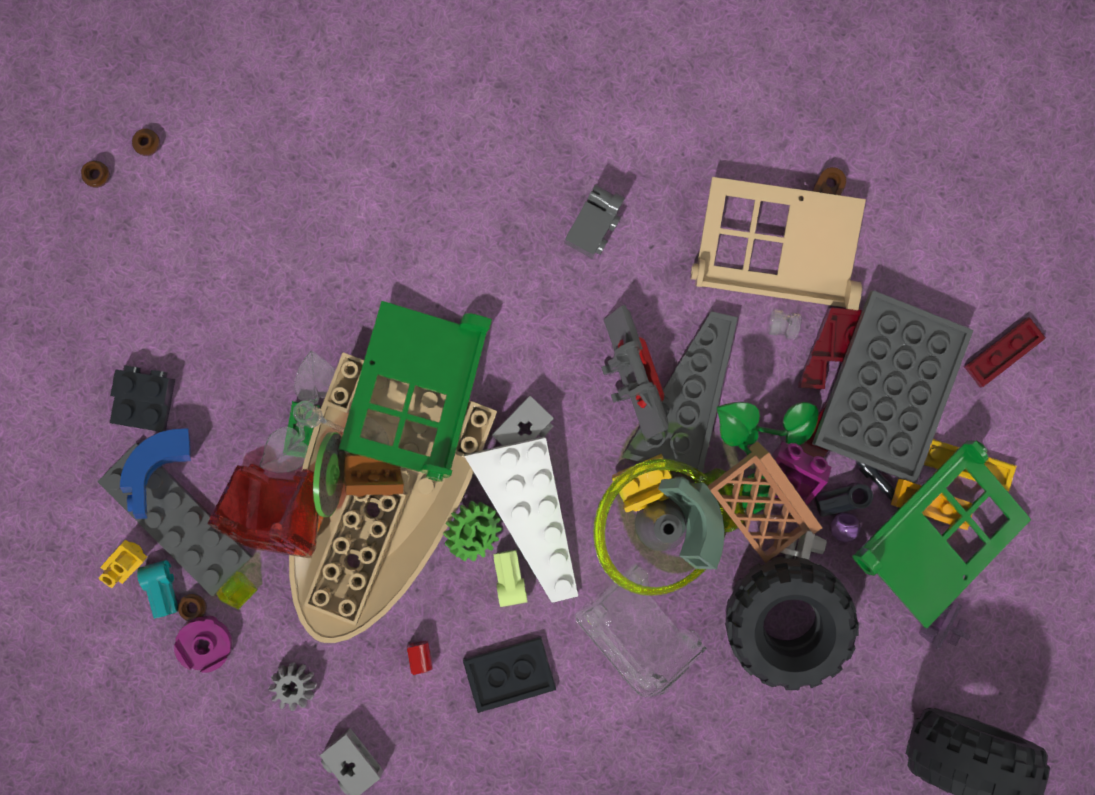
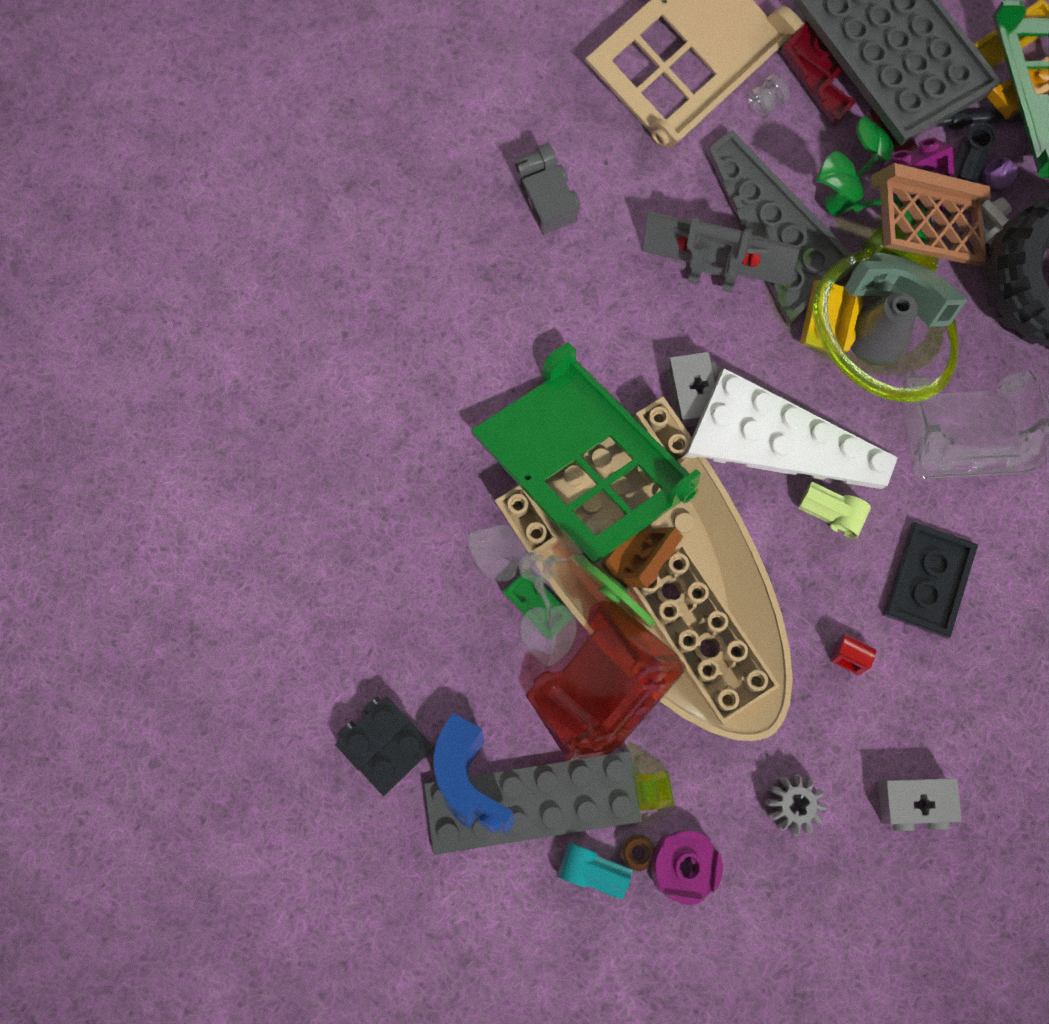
camera: 50 degrees left, 10 degrees down
reddish brown plate [81,160,110,188] -> none
yellow hips [99,539,148,588] -> none
reddish brown plate [132,129,160,156] -> none
bright green gear [443,501,502,561] -> none

